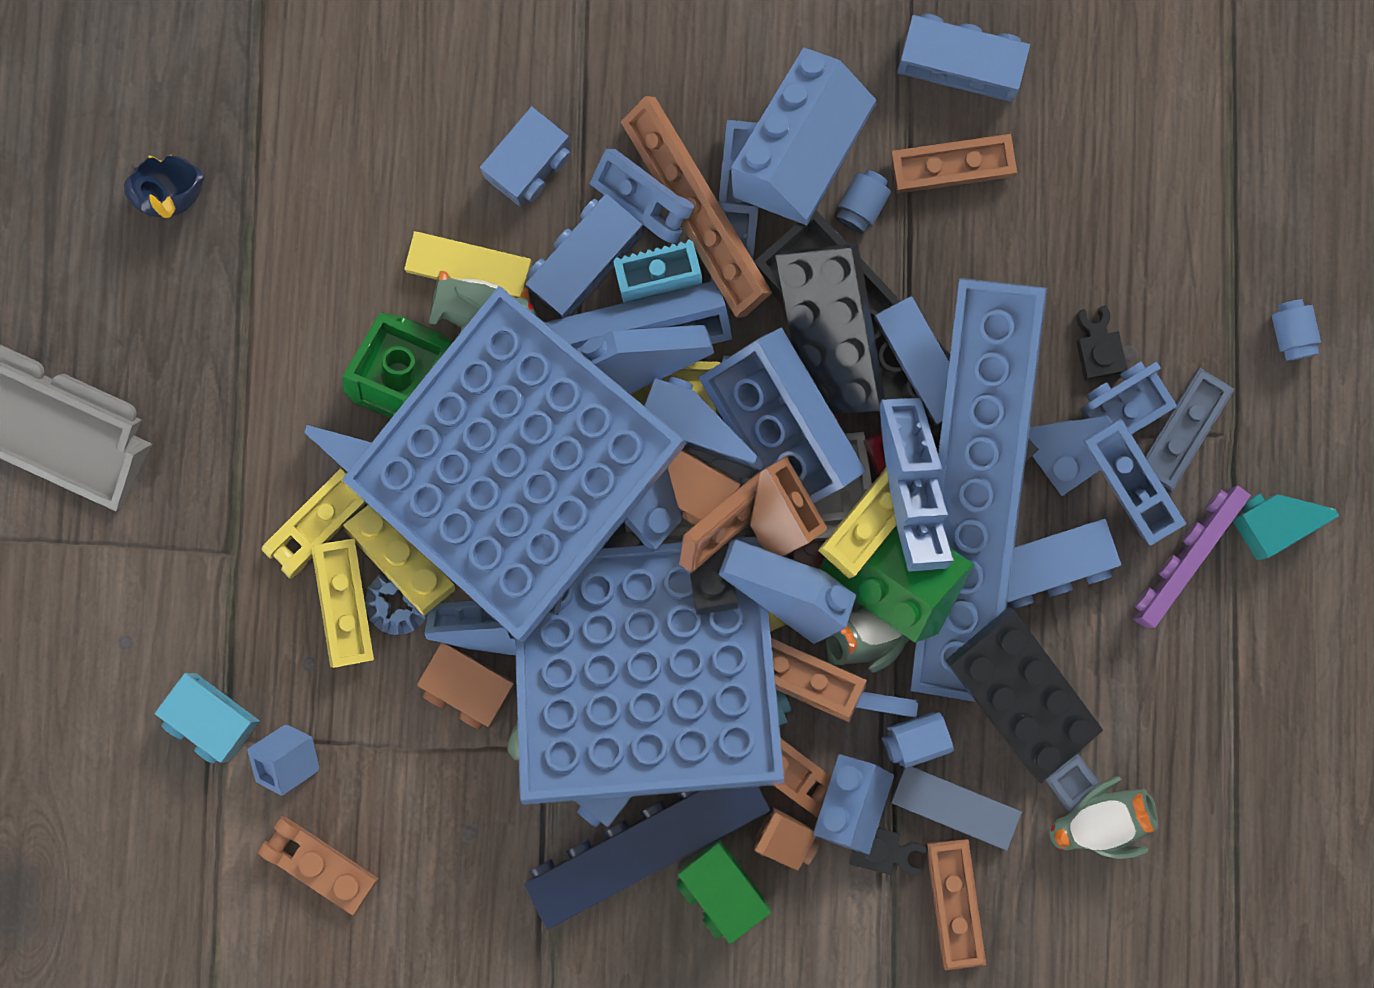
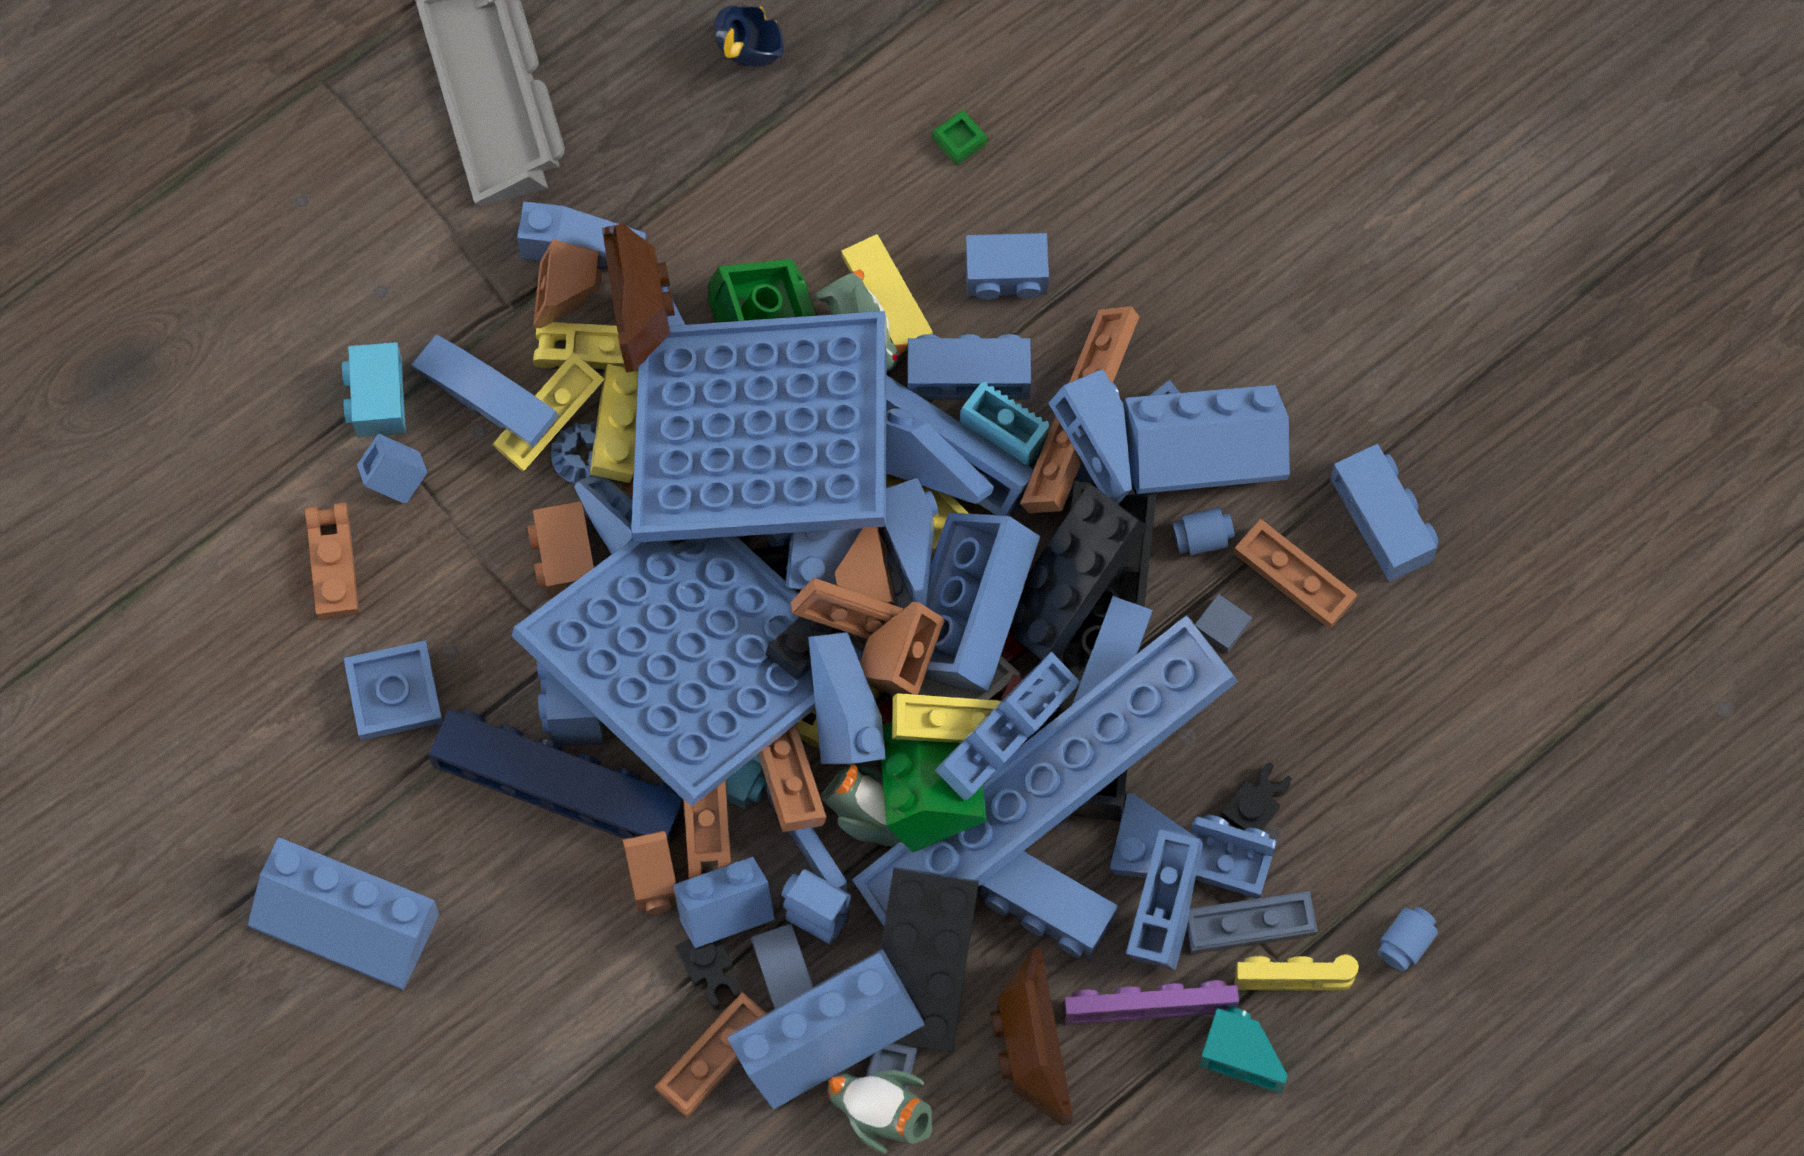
camera: 45 degrees right, 15 degrees down
medium blue plate [589,149,695,243] -> none
green brick [677,838,771,945] -> none
none -> medium blue plate [344,640,443,741]
none -> medium blue slope [411,334,559,448]
none -> medium blue slope [517,201,646,269]
none -> nougat slope [533,239,602,329]
none -> reddish brown wedge [602,224,675,373]
none -> medium blue slope [727,948,925,1109]
none -> green tile [932,110,988,166]
none -> reddish brown wedge [991,948,1073,1126]
none -> medium blue slope [1049,369,1132,504]
none -> sand blue tile [1195,594,1252,653]
none -> light yellow plate [1234,954,1359,991]

